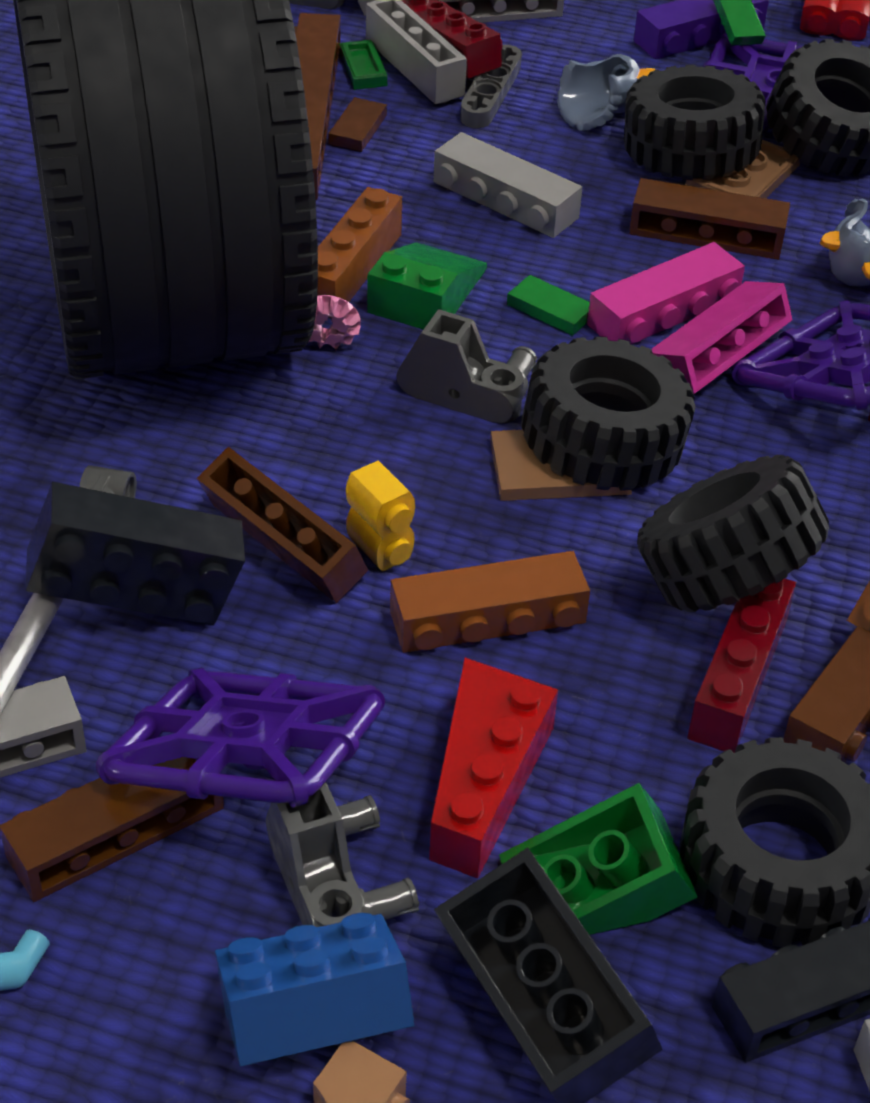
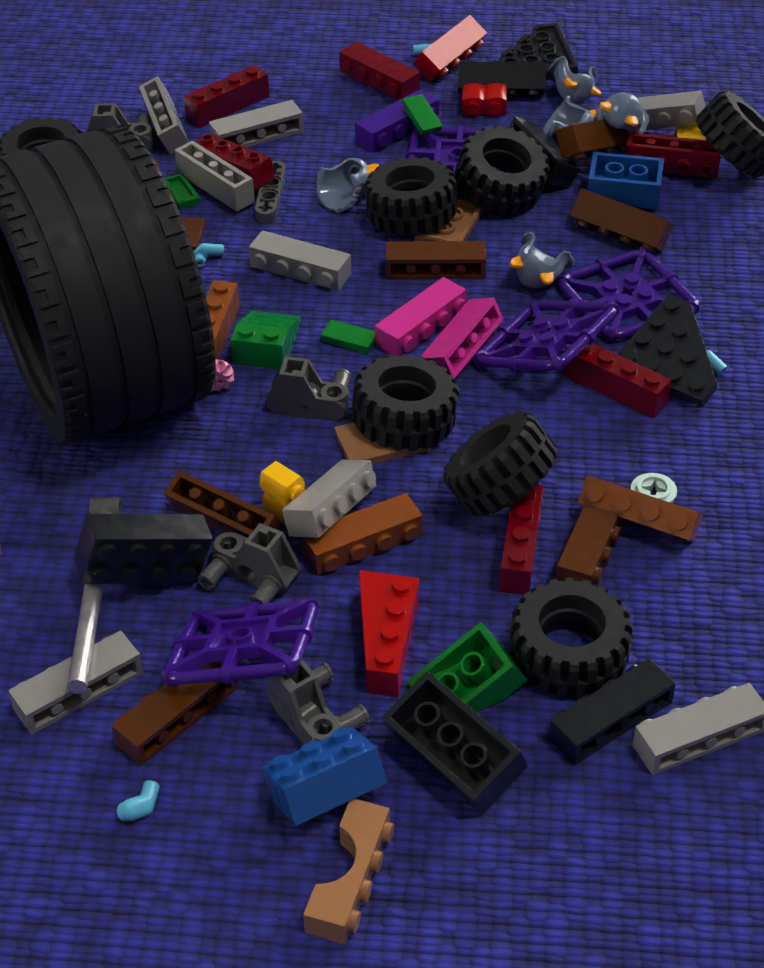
camera: 10 degrees left, 0 degrees up
none -> medium azure arm [193,243,224,268]
none -> dark grey piece [197,523,301,604]
none -> light grey brick [282,459,377,538]

